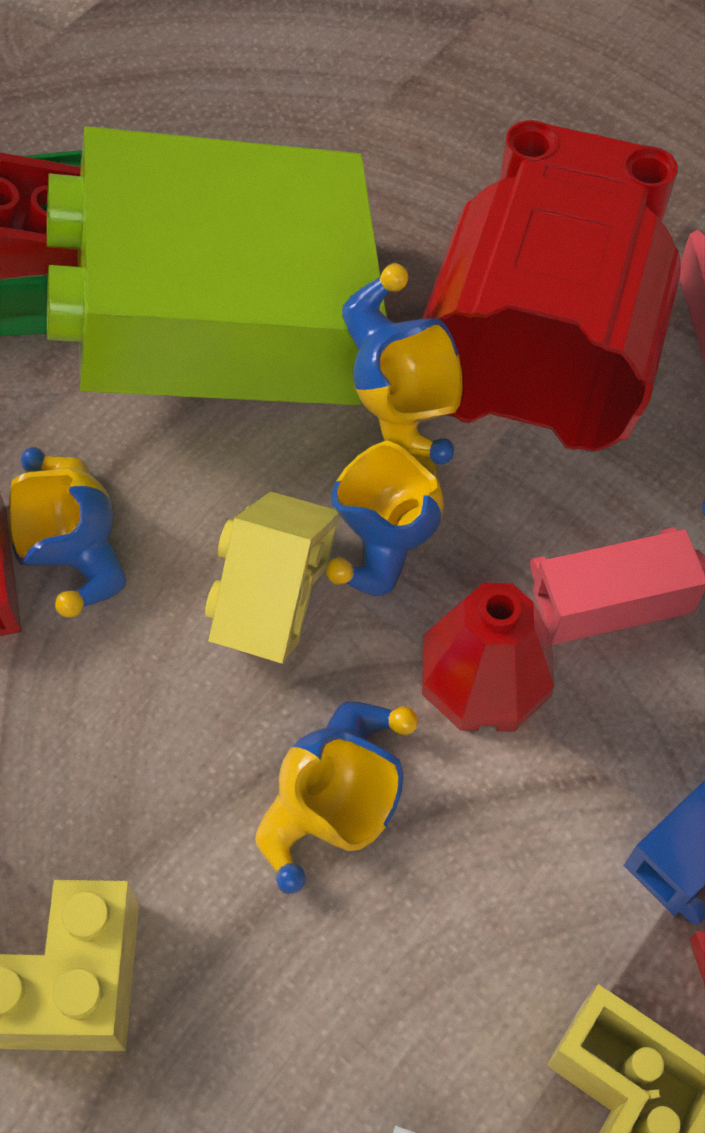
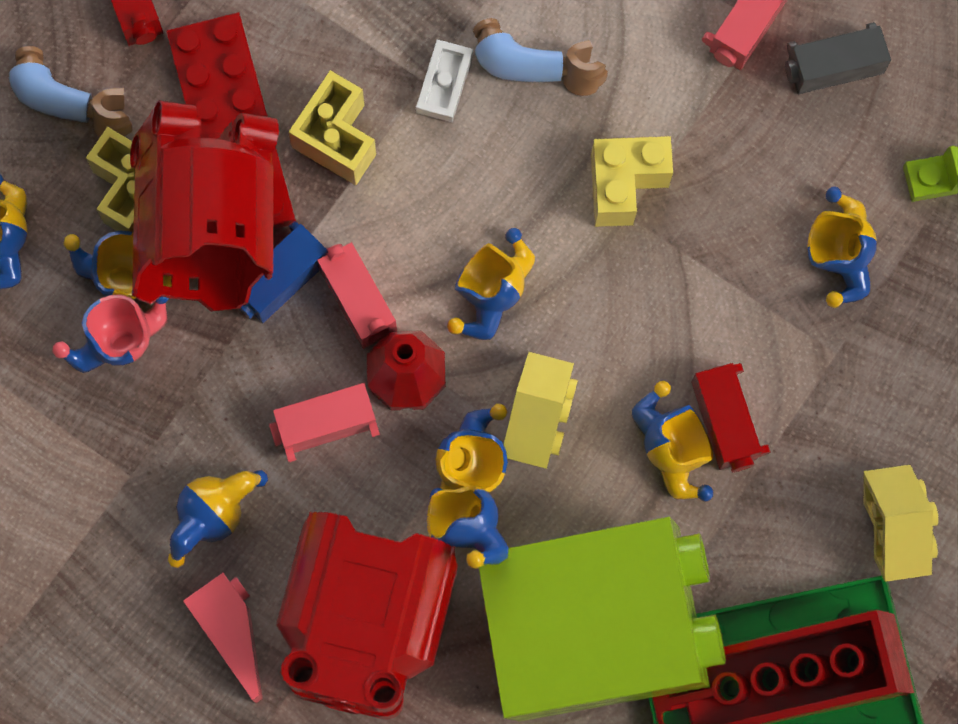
camera: 175 degrees right, 15 degrees up
none -> coral brick [317,242,397,349]

